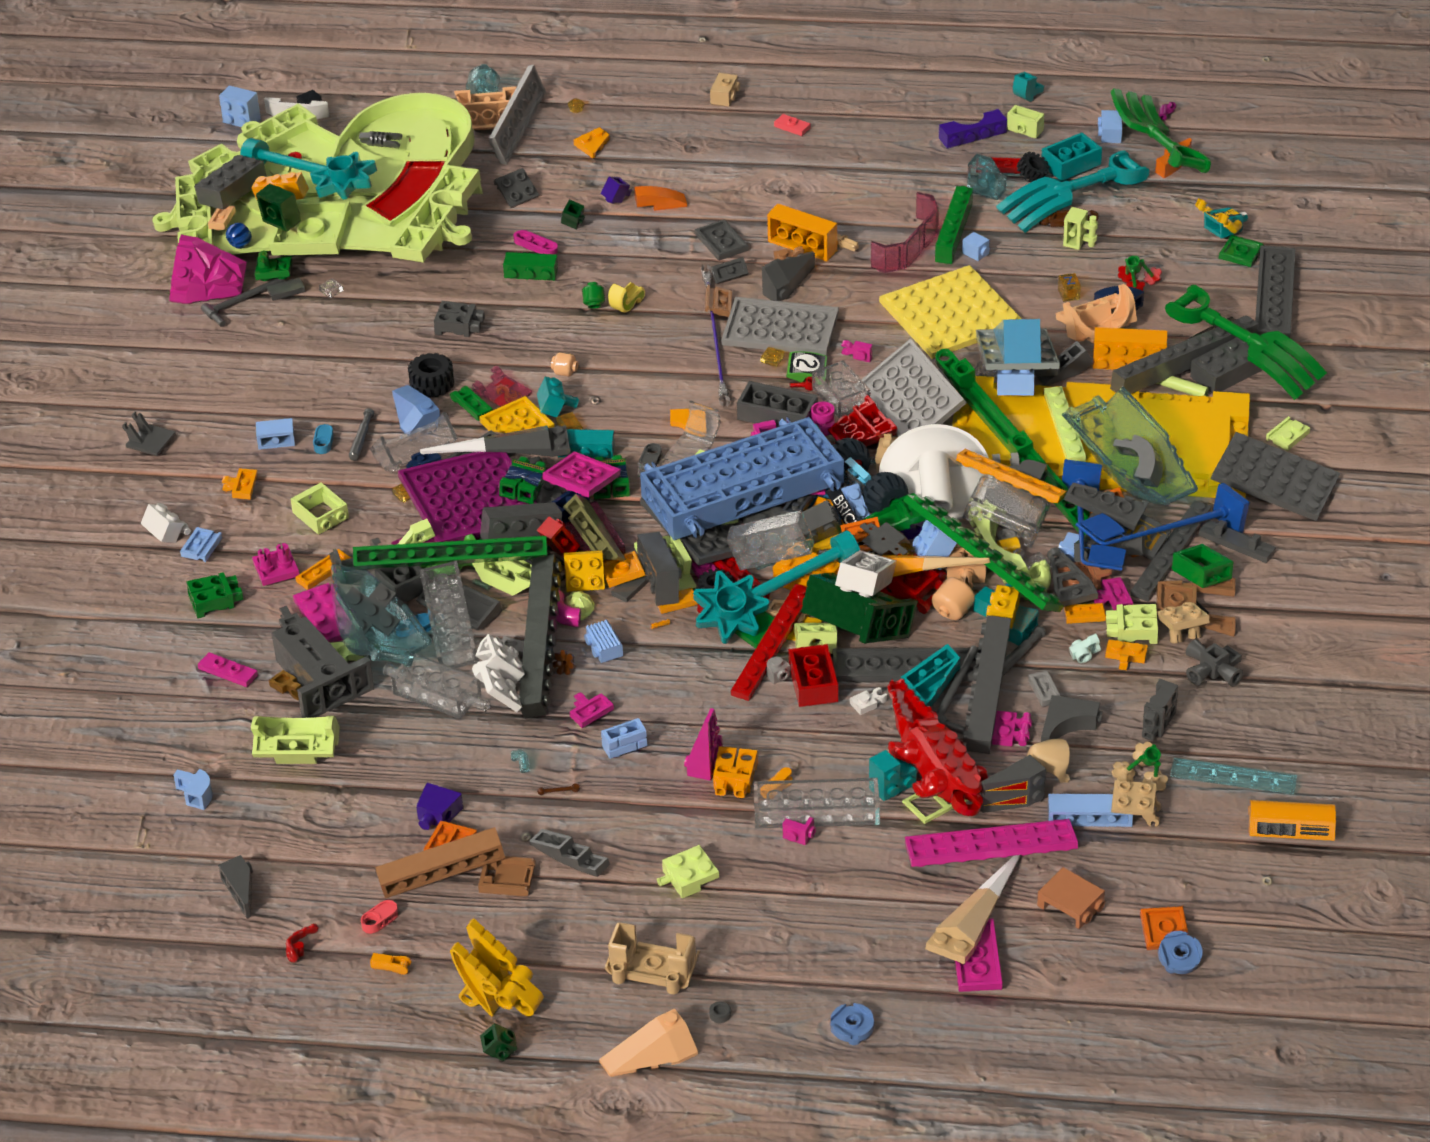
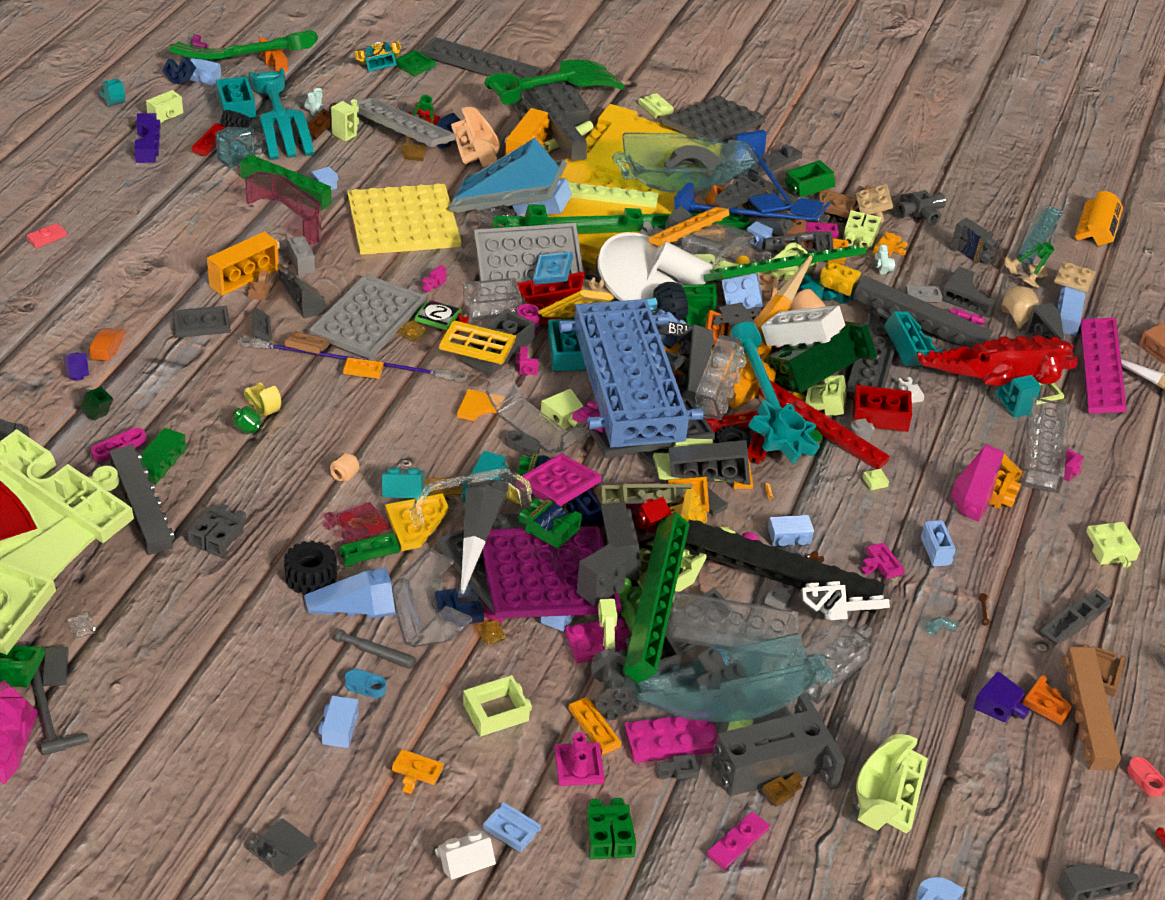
camera: 80 degrees left, 0 degrees up
none -> dark grey brick [109,444,175,556]
none -> dark blue plate [162,57,196,85]
none -> light grey brick [287,236,315,276]
none -> light aqua plate [305,88,324,116]
none -> light orange plate [343,358,384,379]
none -> light grey plate [348,97,455,147]
none -> clear windscreen [409,468,532,528]
none -> yellow piece [439,321,516,365]
none -> dark azure plate [533,251,573,285]
none -> yellow piece [539,290,614,319]
none -> dark grey brick [577,544,628,606]
none -> yellowish green plate [863,469,889,490]

